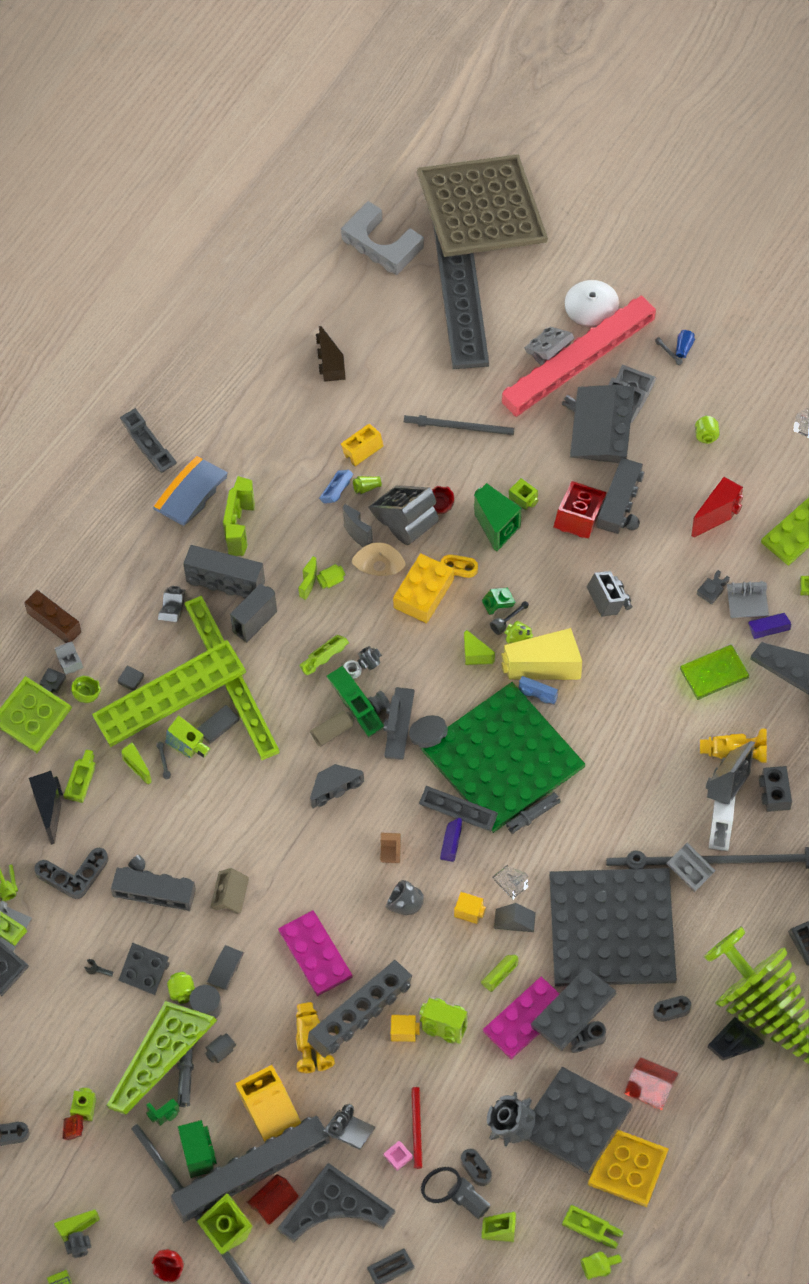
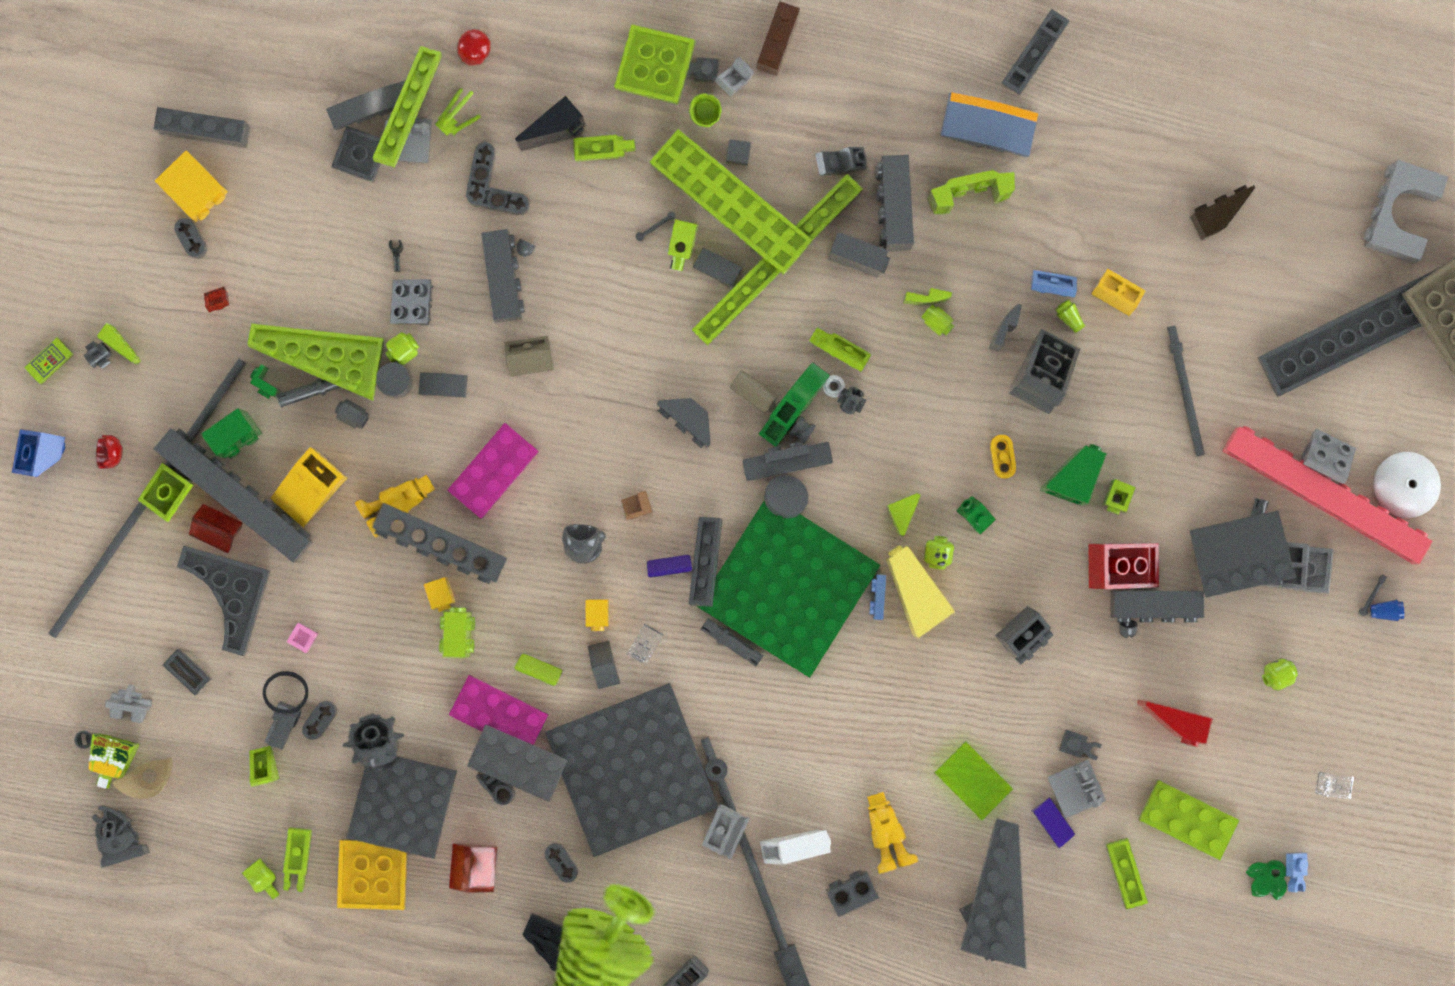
camera: 65 degrees right, 25 degrees up
lime brick [70,1088,96,1122] -> none
lime slope [121,742,151,785] -> none
dark grey hinge [323,1104,376,1150] -> none
tan piece [352,542,405,576] -> none
yellow brick [393,553,454,624] -> none
red bar [411,1087,422,1169] -> none
red hair [432,486,455,514] -> none
hinge [490,601,529,635] -> none
dark grey slope [706,741,755,805] -> none

